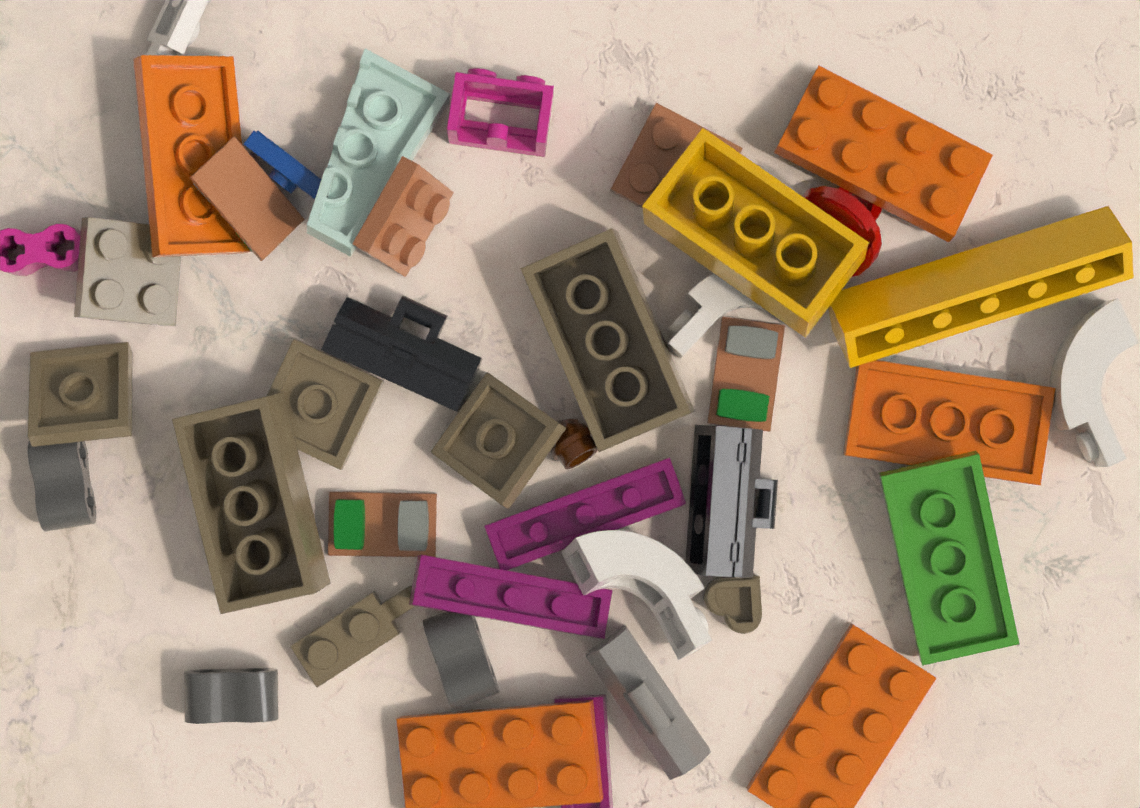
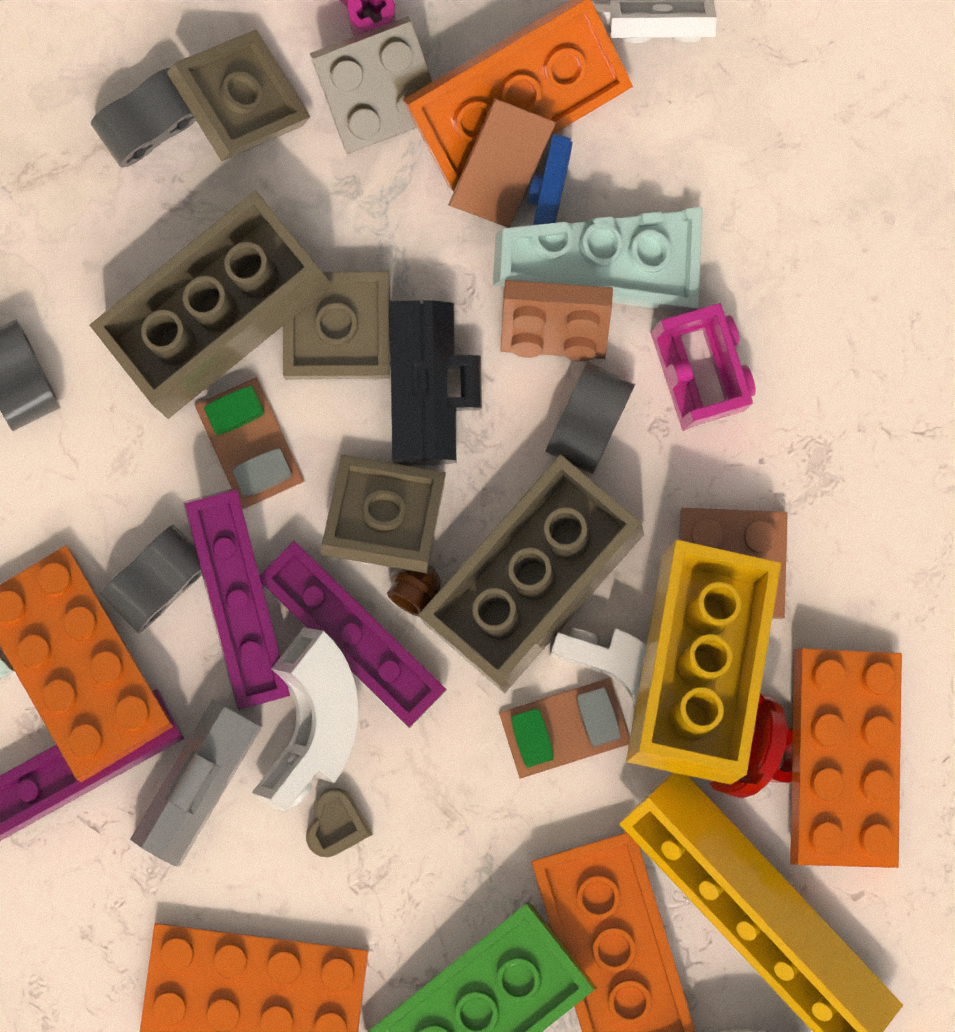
camera: 65 degrees right, 5 degrees down
dark tan plate [290,585,415,688] -> none
piece [685,425,778,578] -> none
none -> dark grey axle [545,362,635,474]

